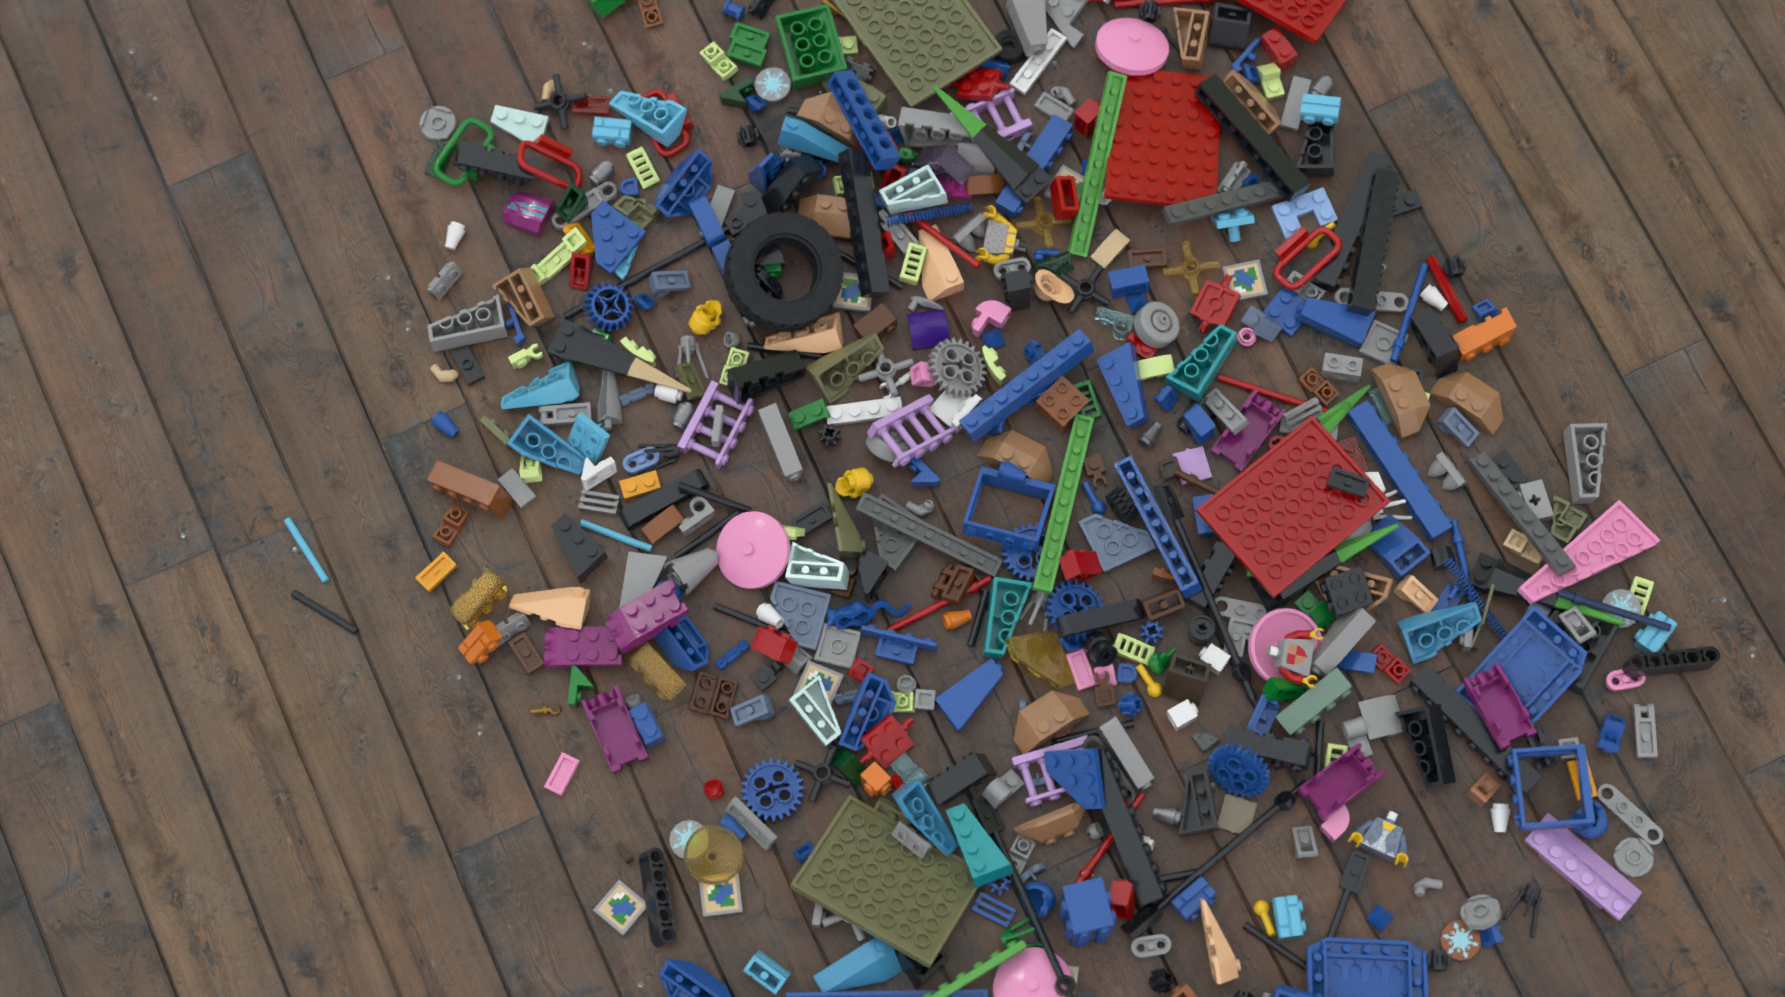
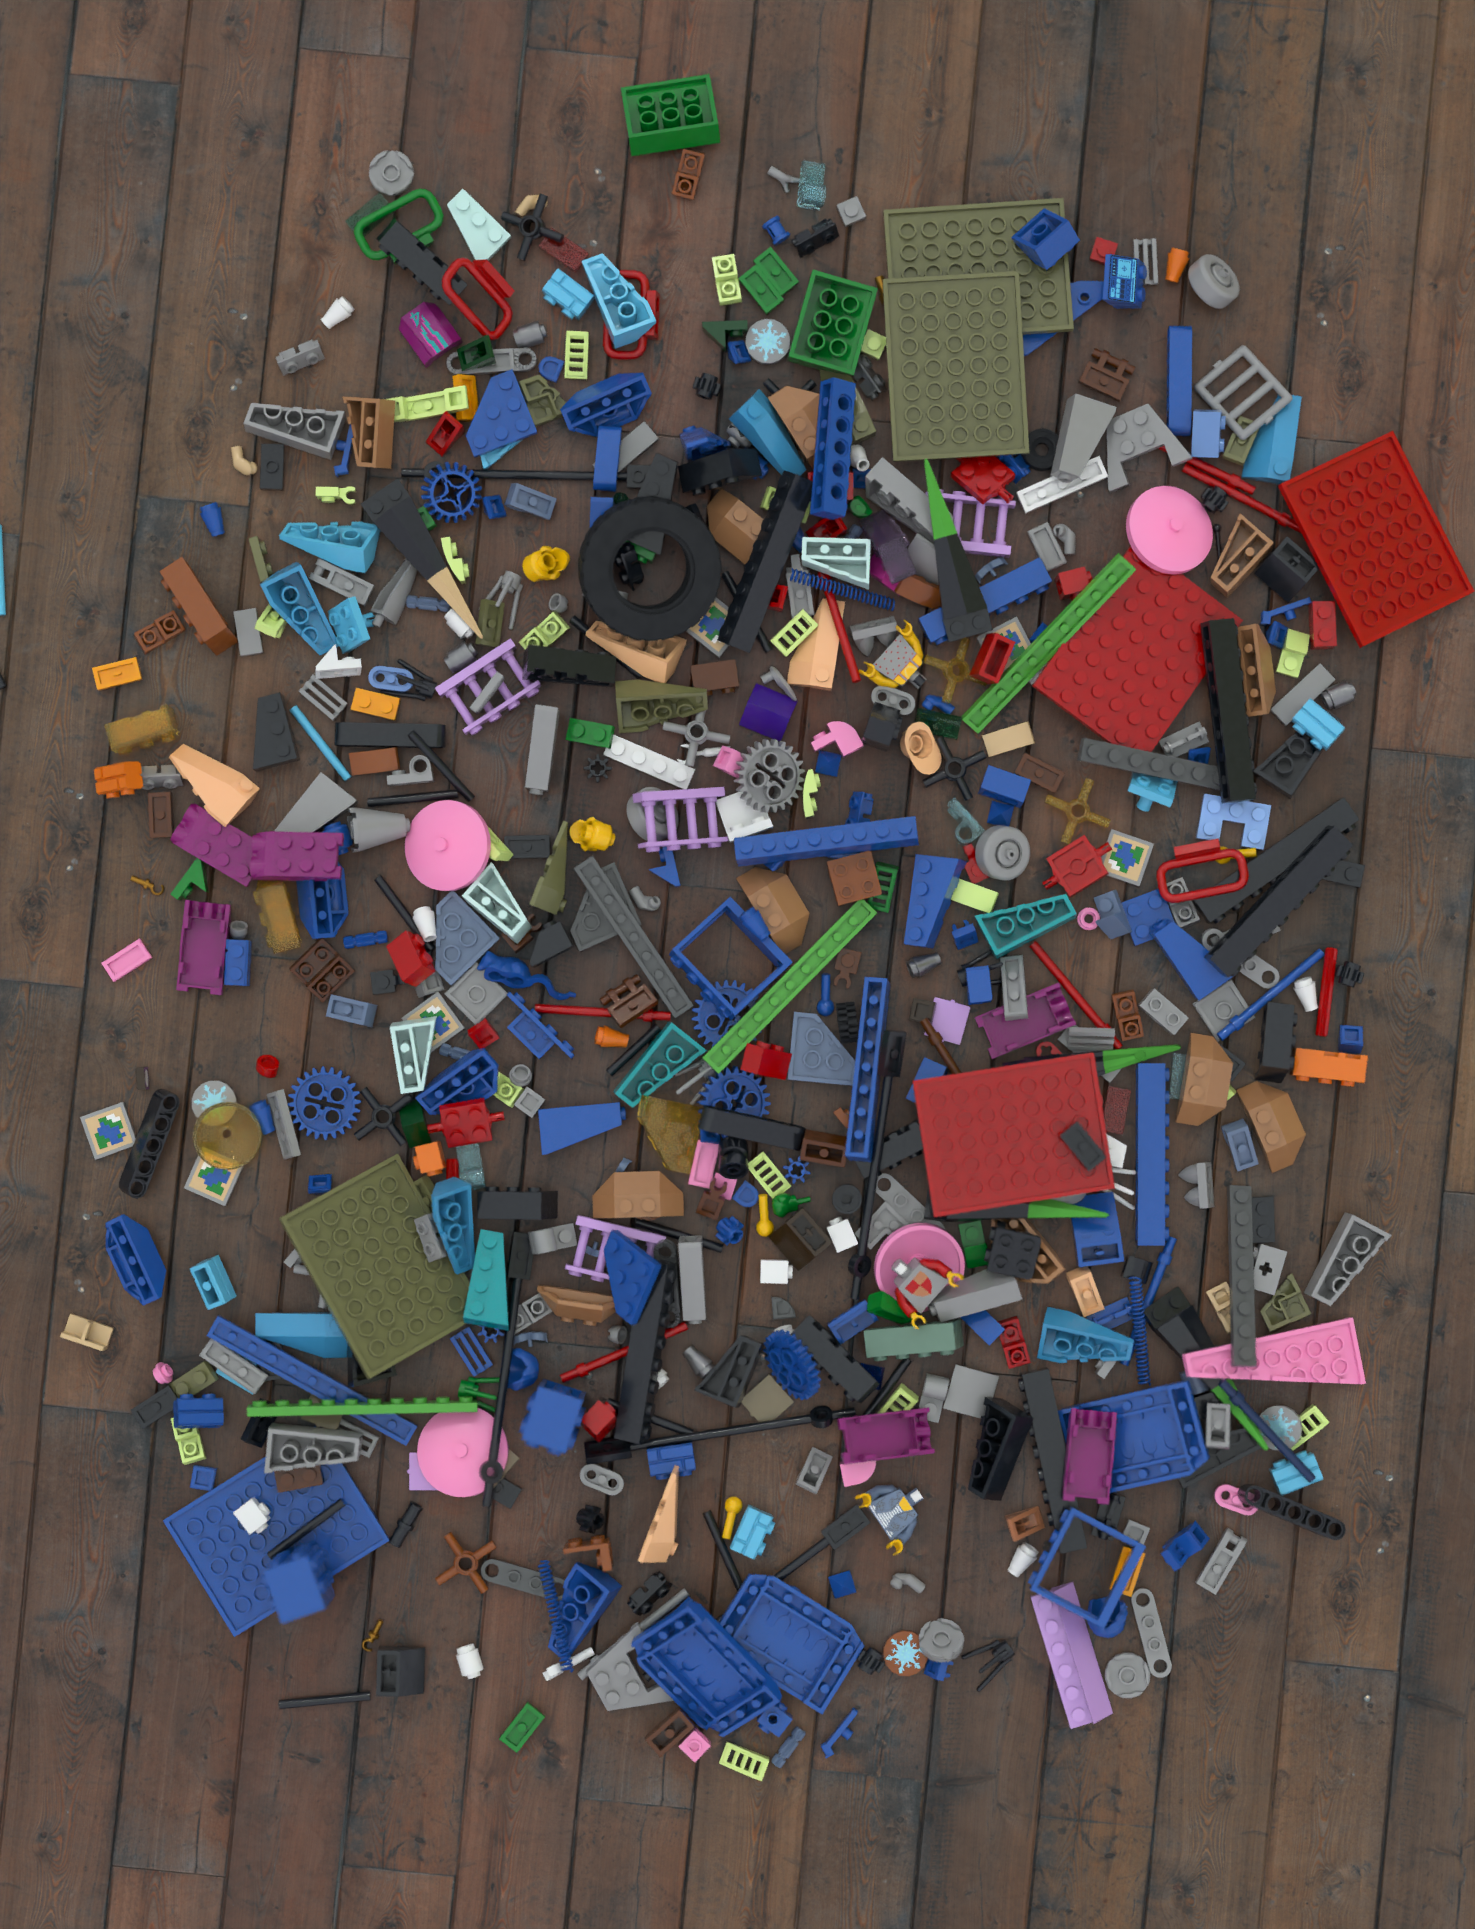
camera: 25 degrees right, 15 degrees up
olive piece [1471,584,1495,649] -> none

